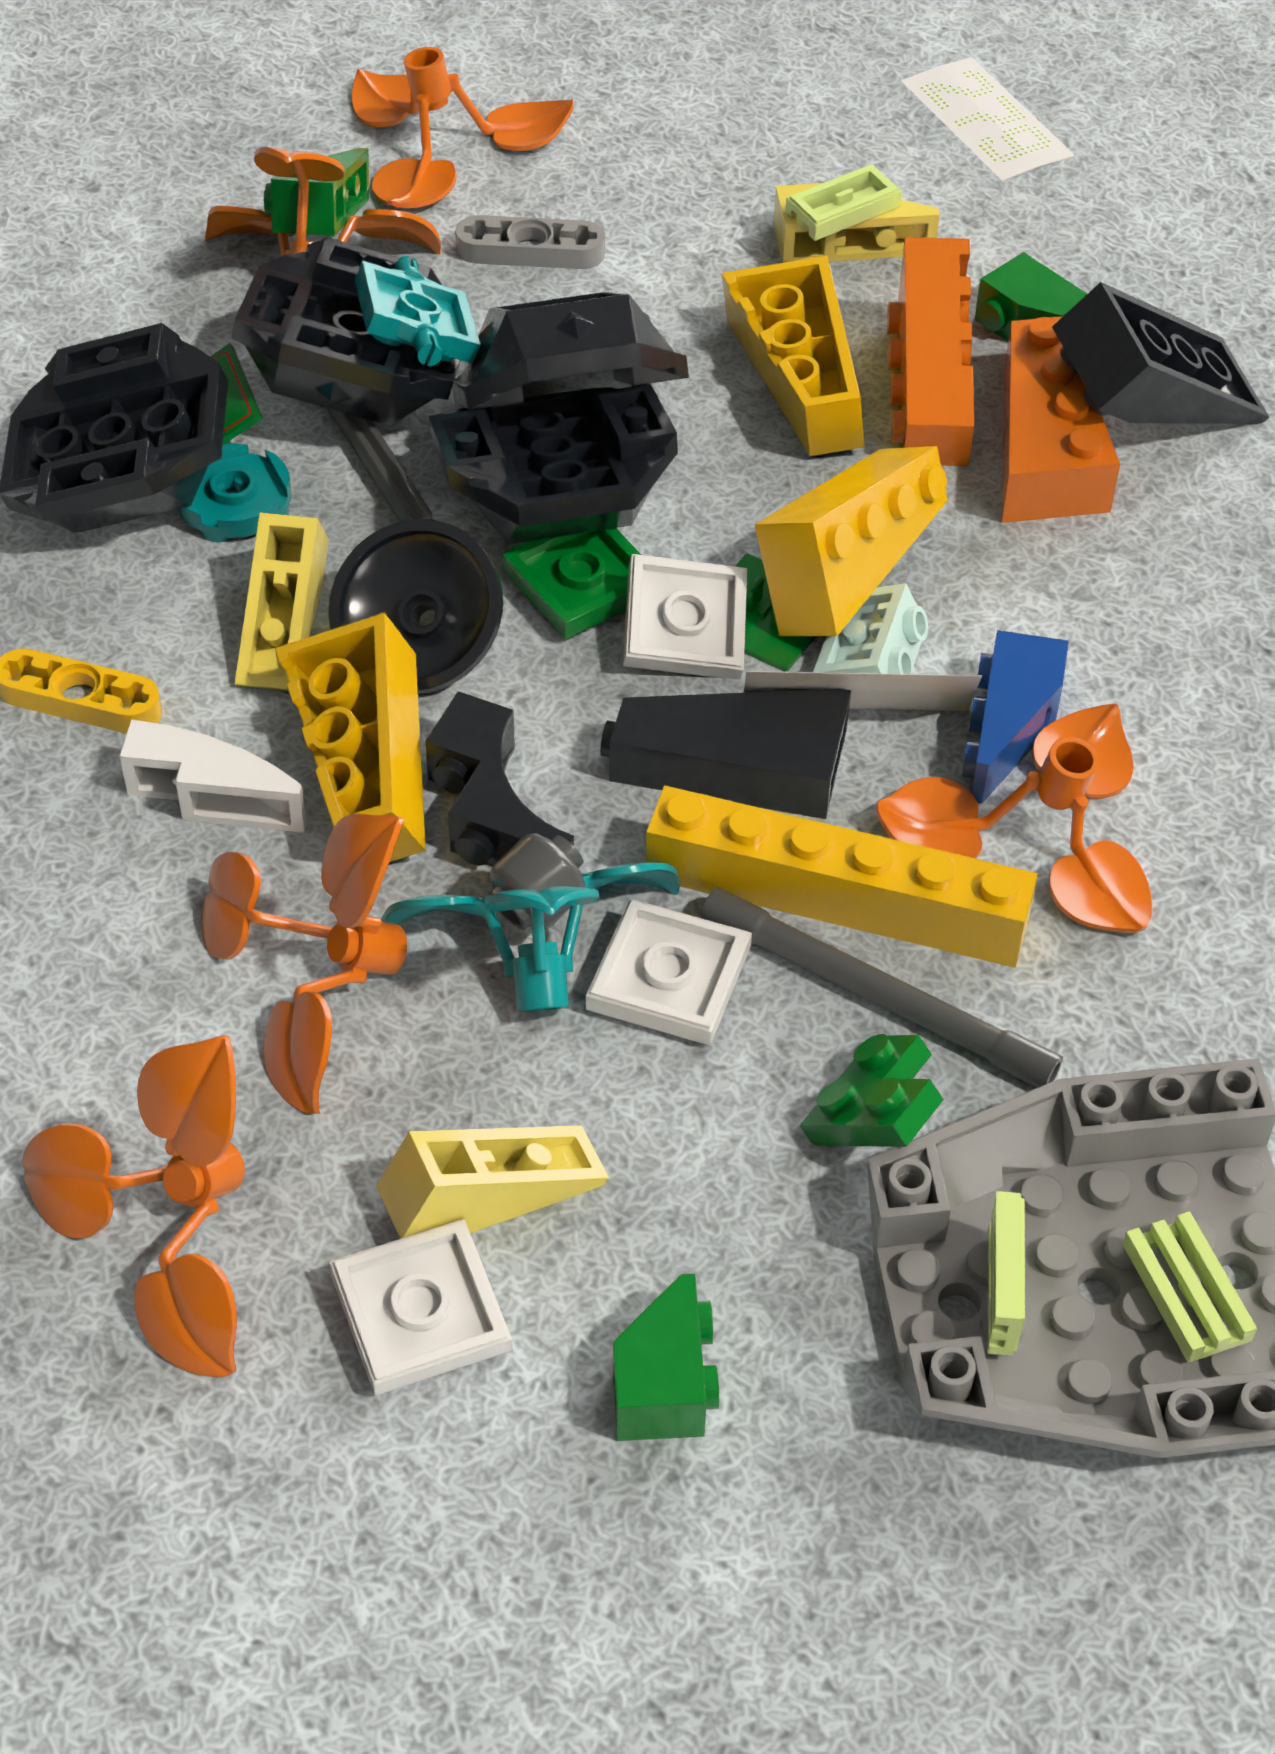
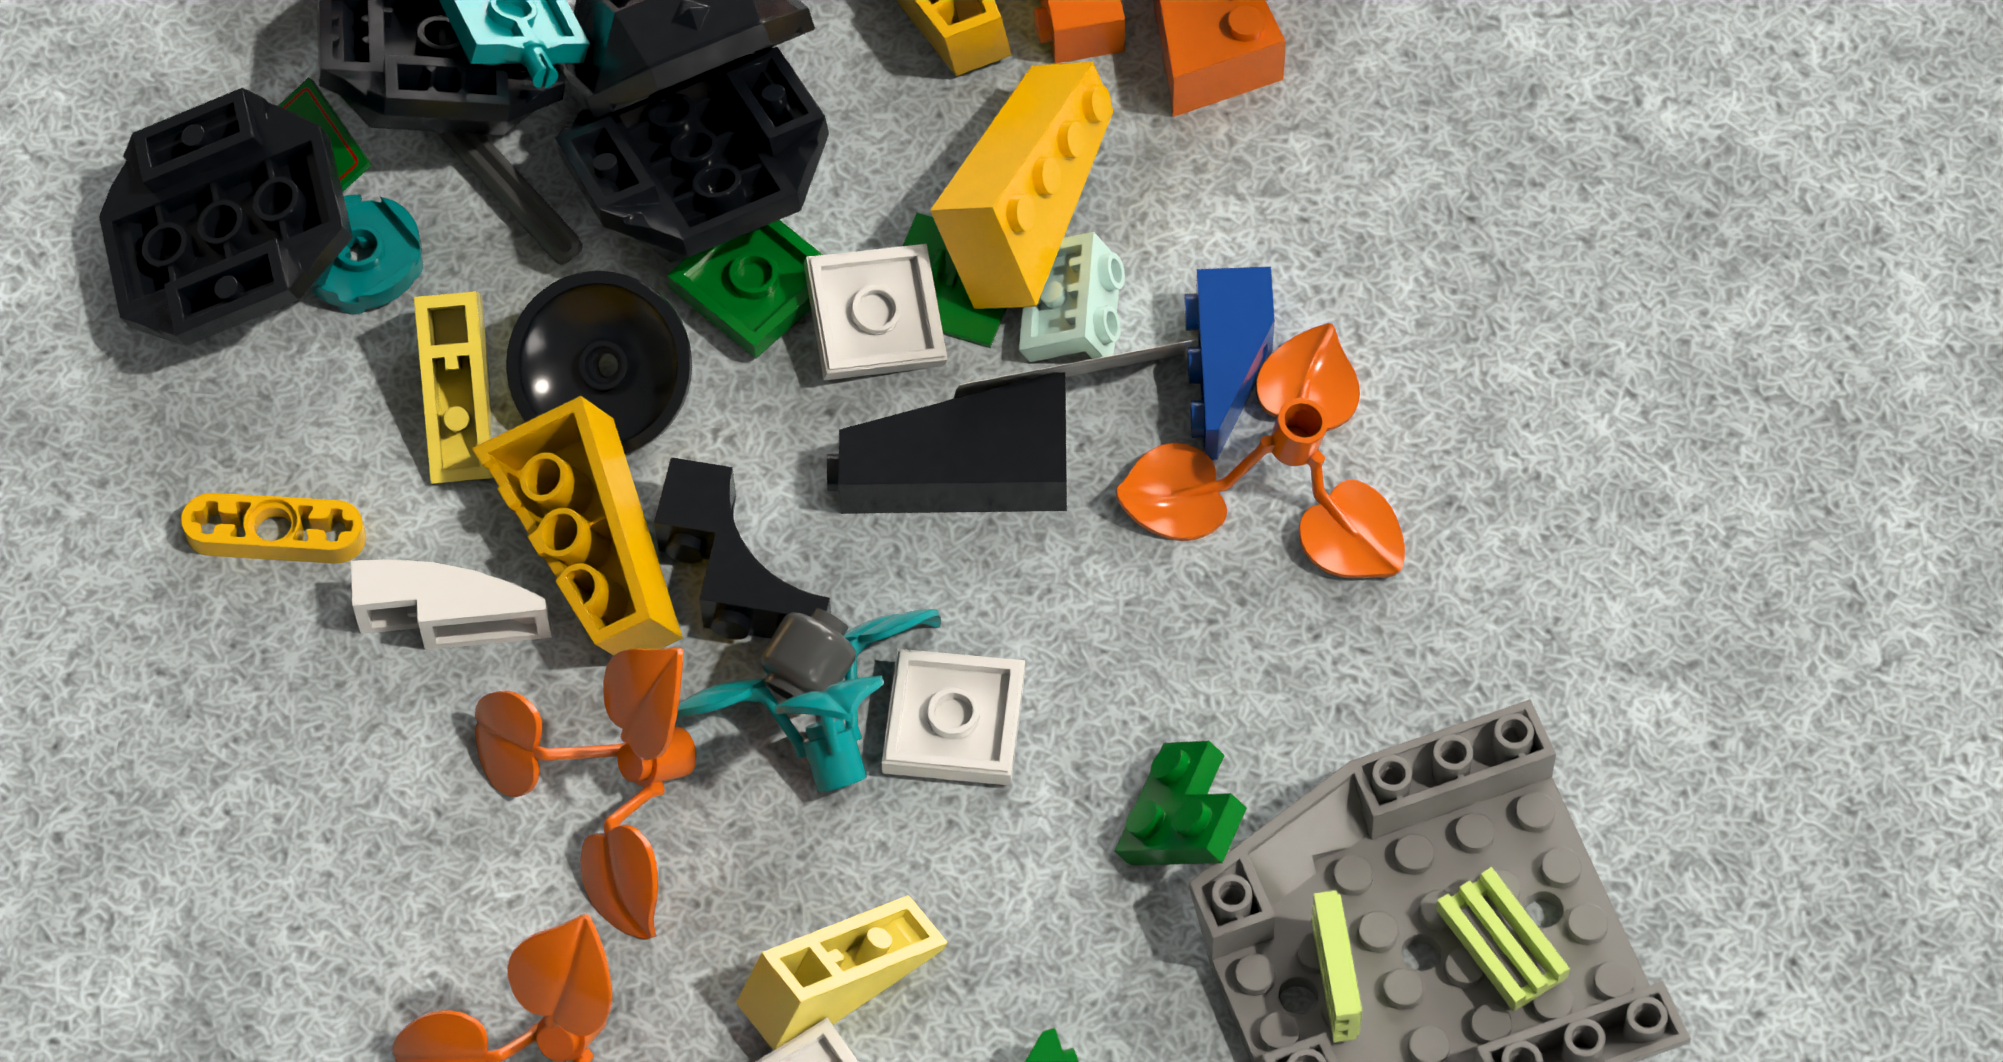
camera: 10 degrees left, 10 degrees up
yellow brick [646,785,1038,968] -> none
dark grey piece [700,887,1063,1088] -> none

